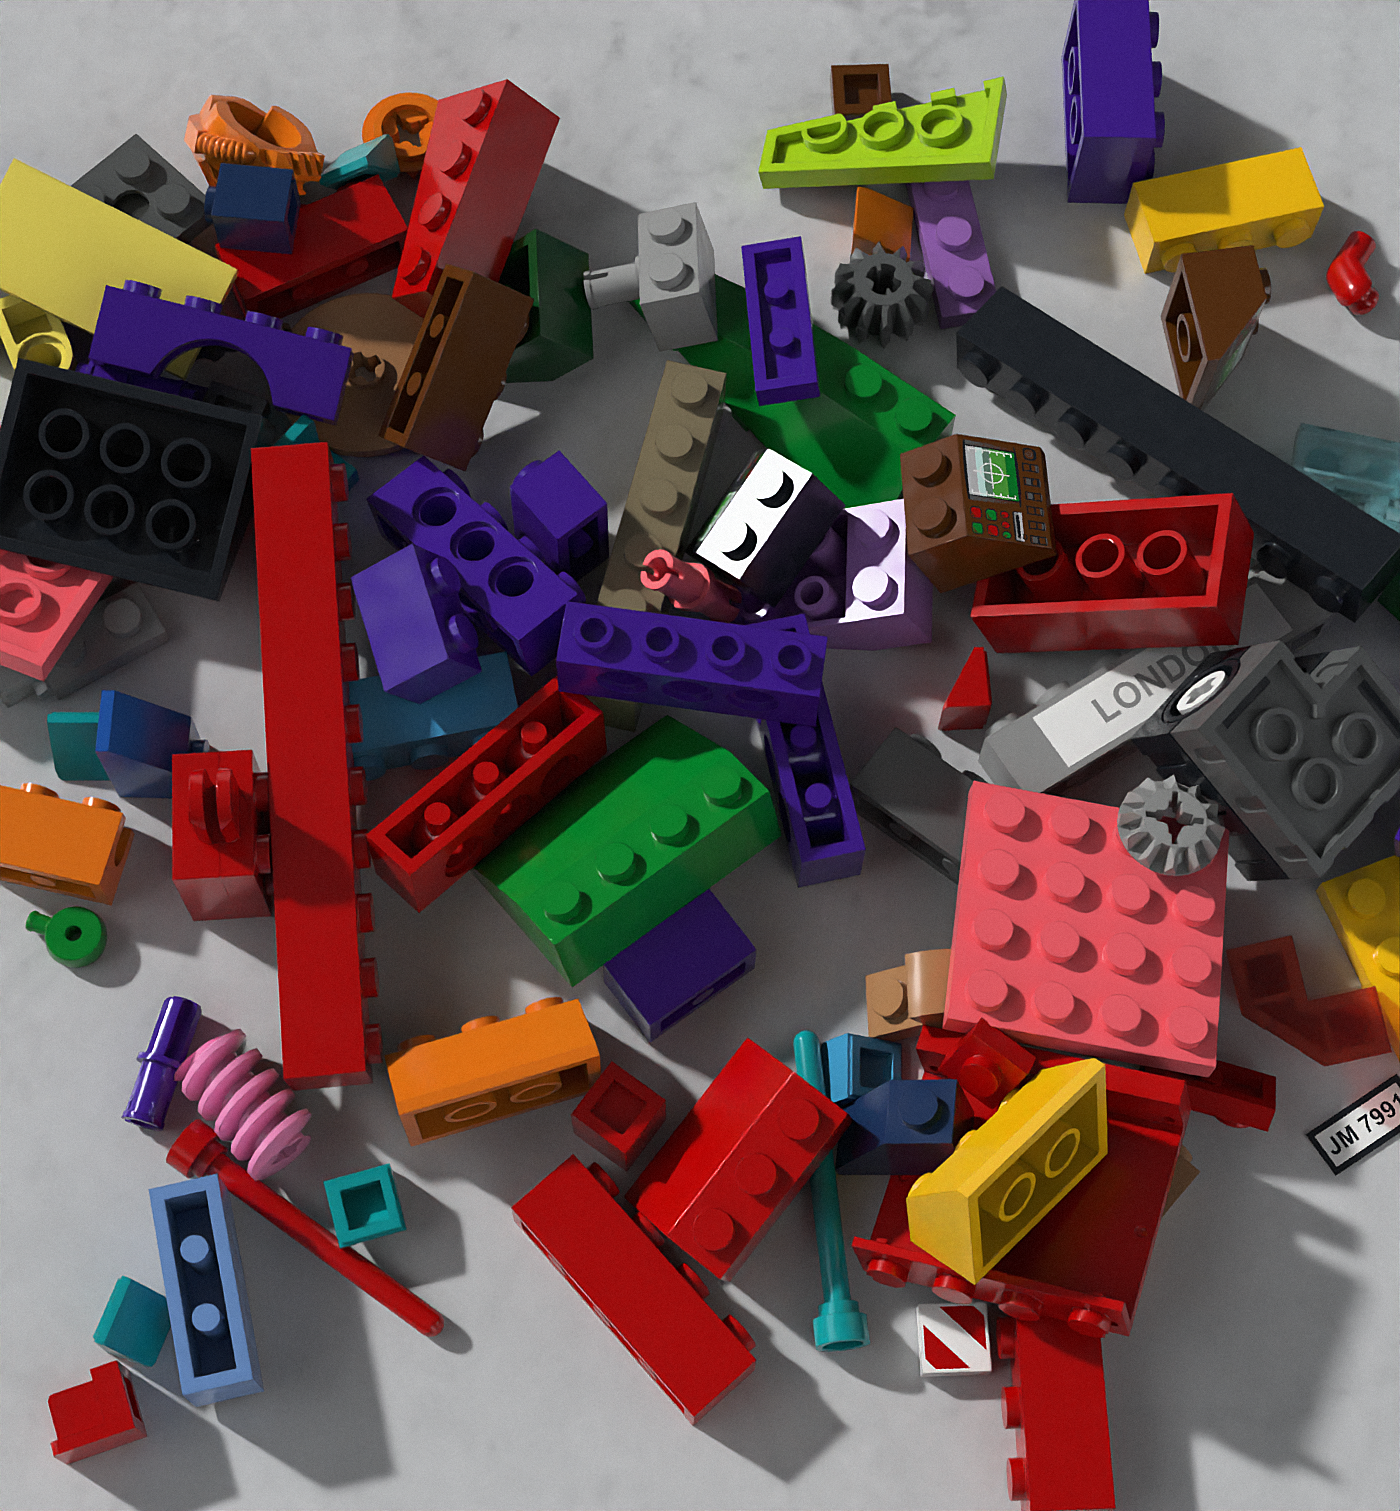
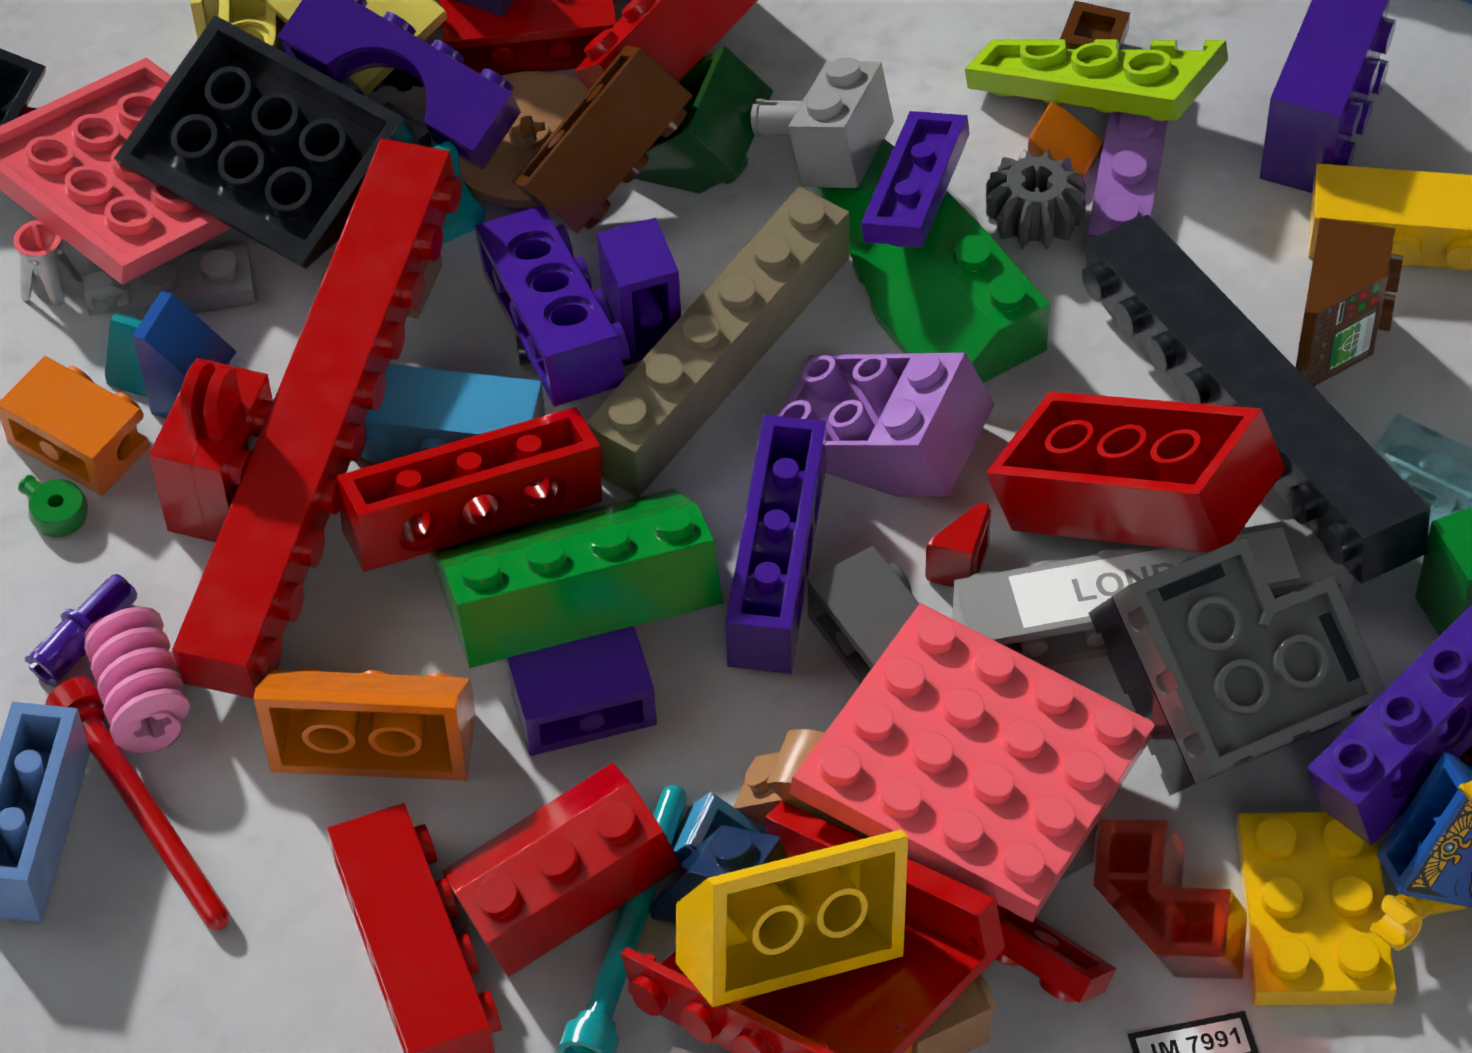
camera: 25 degrees right, 15 degrees down
teal slope [323,1163,407,1249] -> none
dark purple brick [350,543,482,704] -> none
dark purple brick [556,601,828,727] -> none
red panel [571,1061,666,1172] -> none
coral pin [640,549,742,623] -> none
black slope [684,448,845,608] -> none
reddish brown slope [900,434,1057,593] -> none
red plate [938,1017,1036,1110] -> none
light grey gear [1117,775,1225,876] -> none

